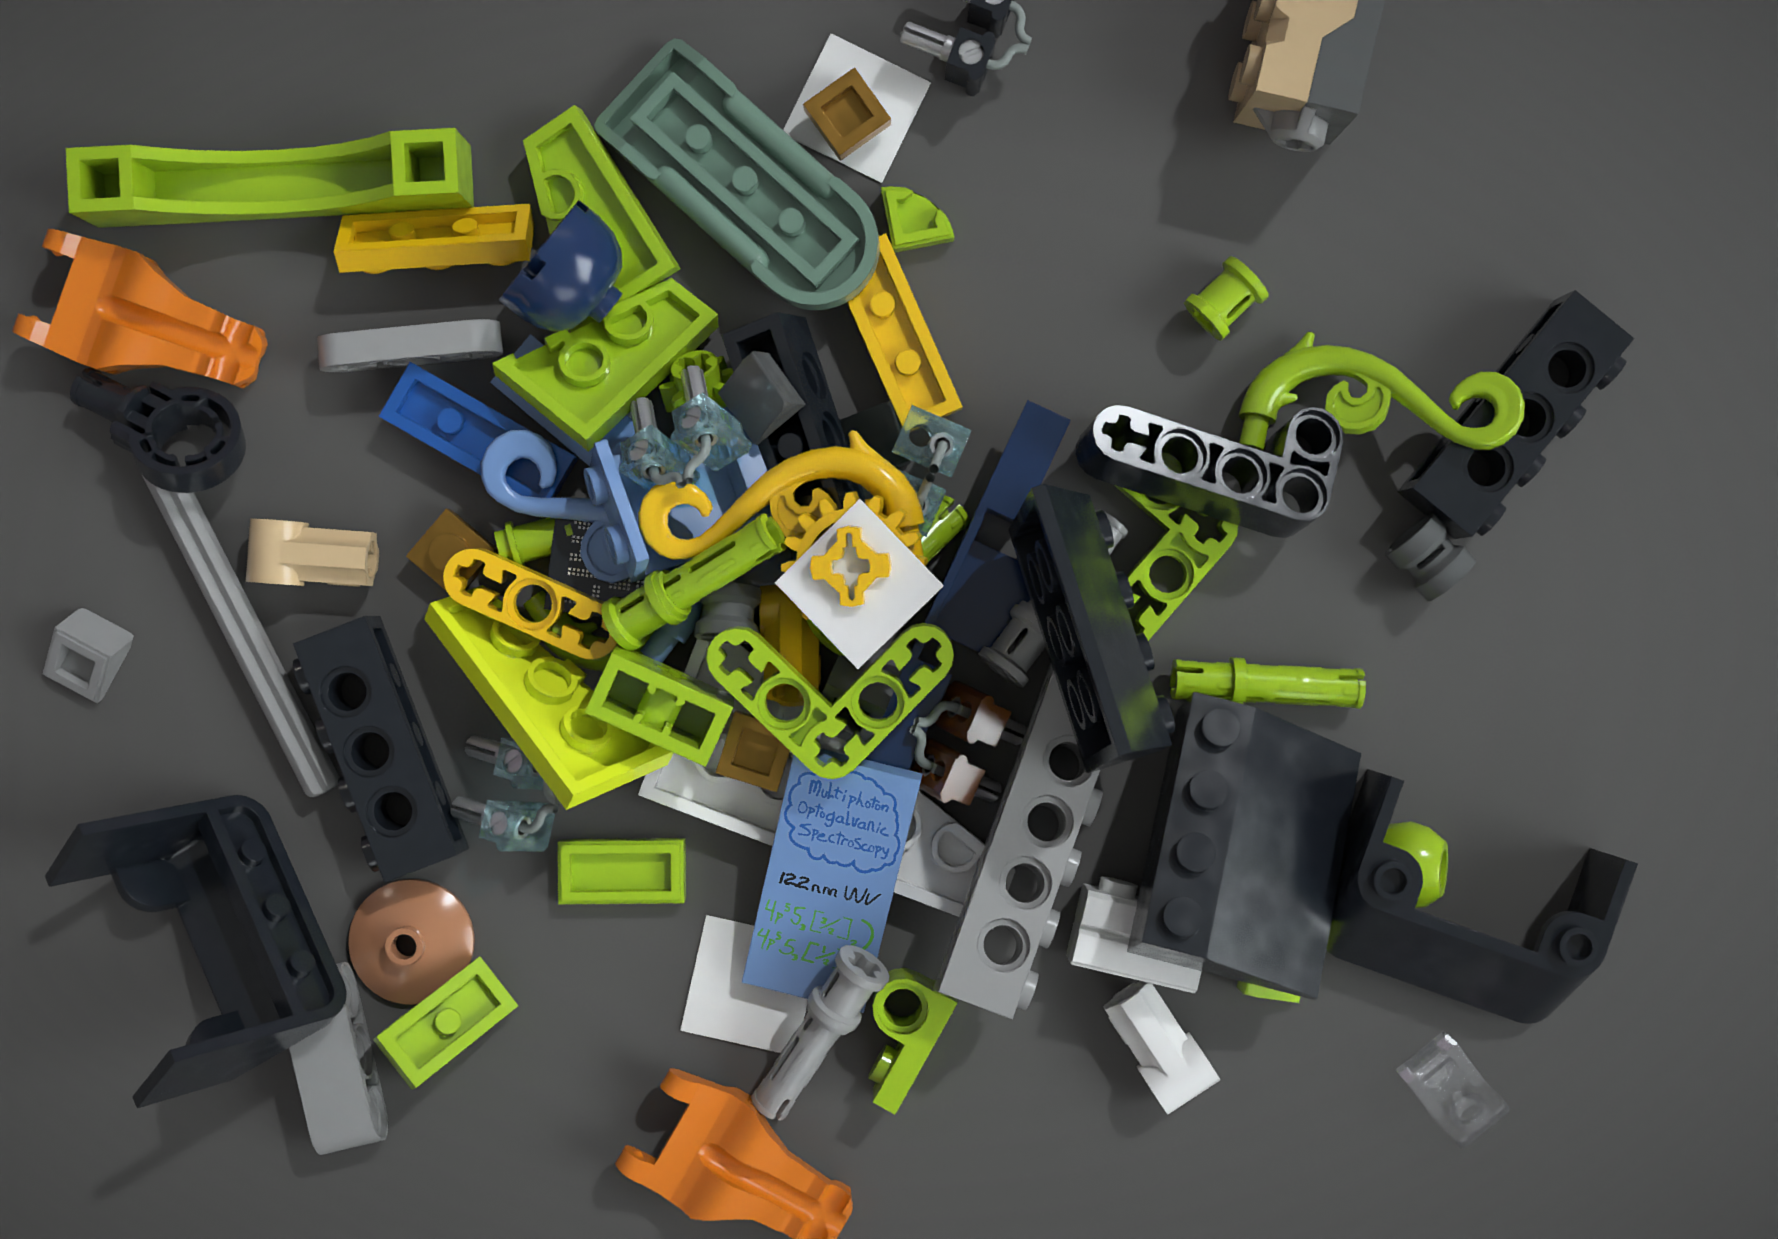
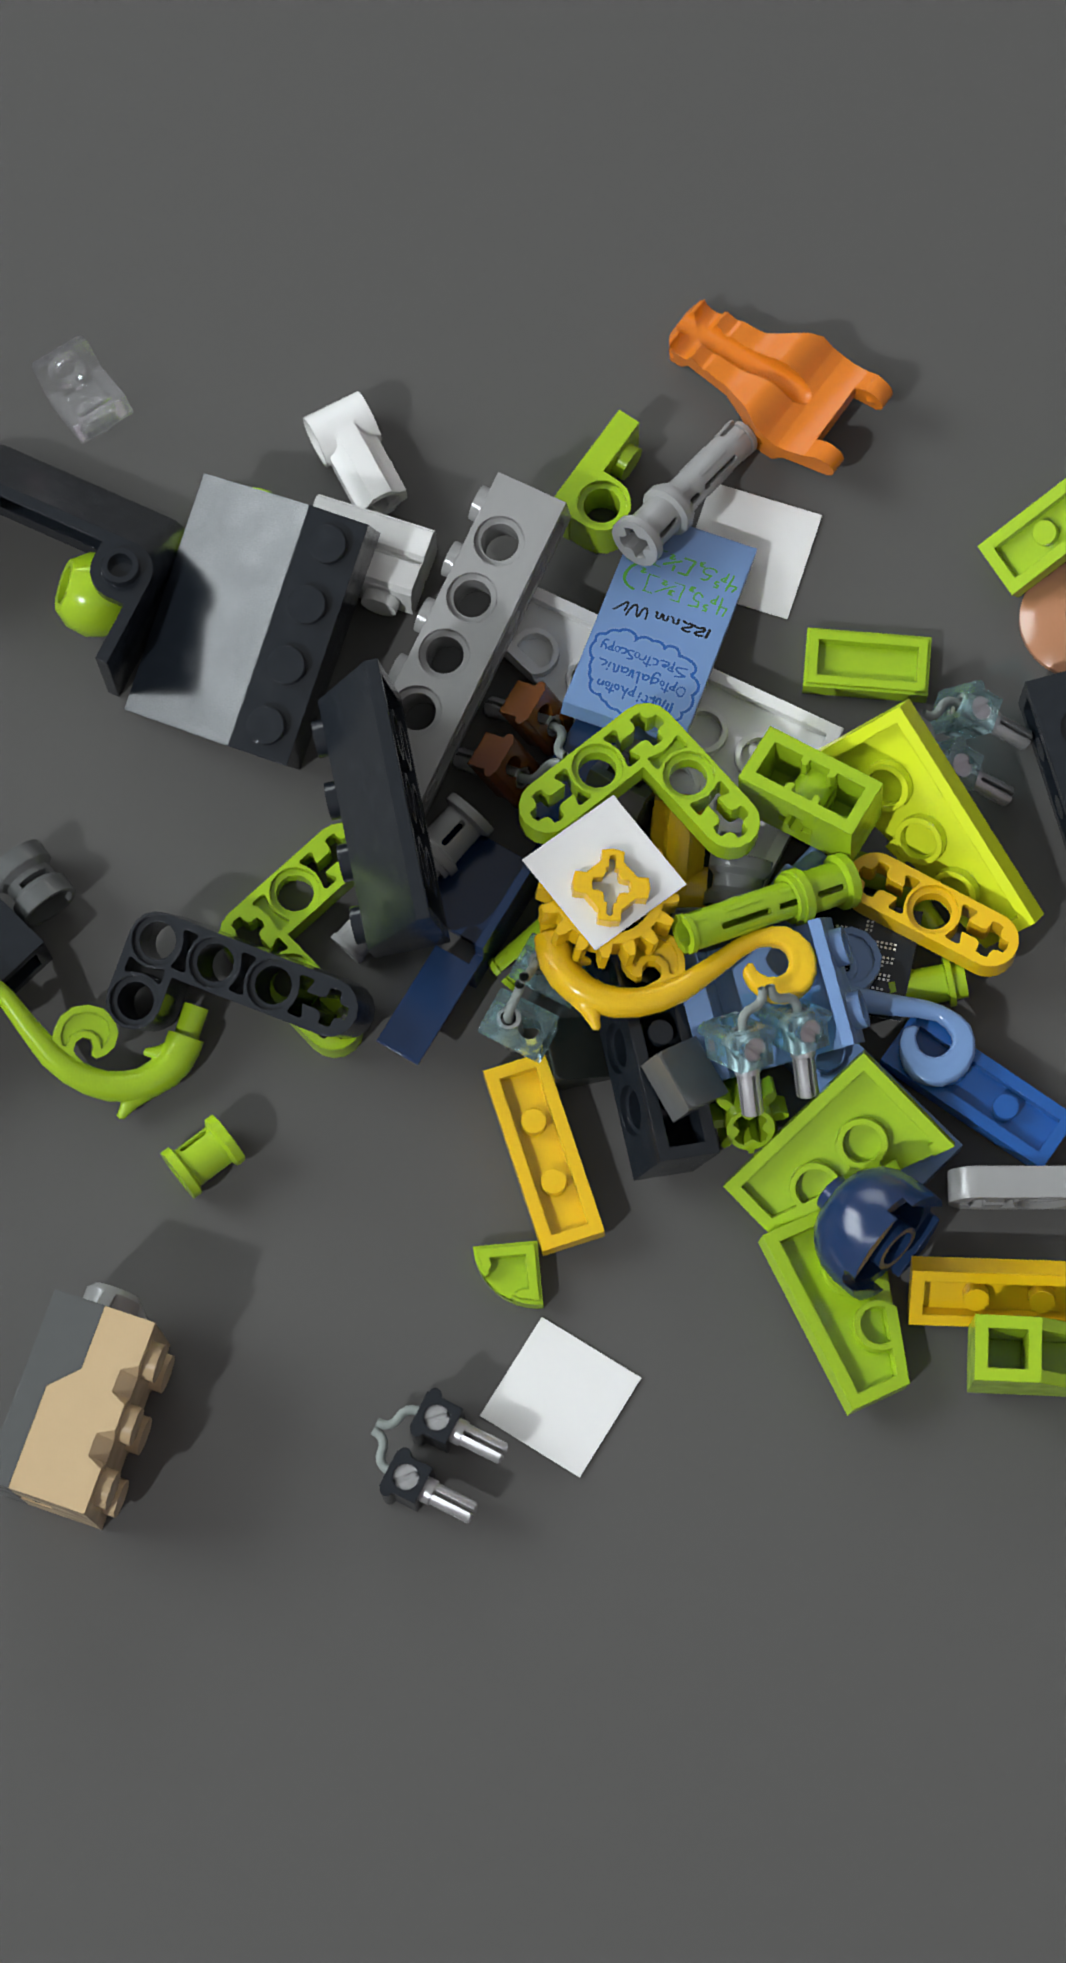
camera: 175 degrees left, 15 degrees down
pearl gold plate [406,508,498,590] -> none
sand green piece [594,38,880,310] -> none
pearl gold plate [715,710,790,792] -> none
pearl gold plate [803,67,891,161] -> none
lime pin [1170,657,1366,709] -> none

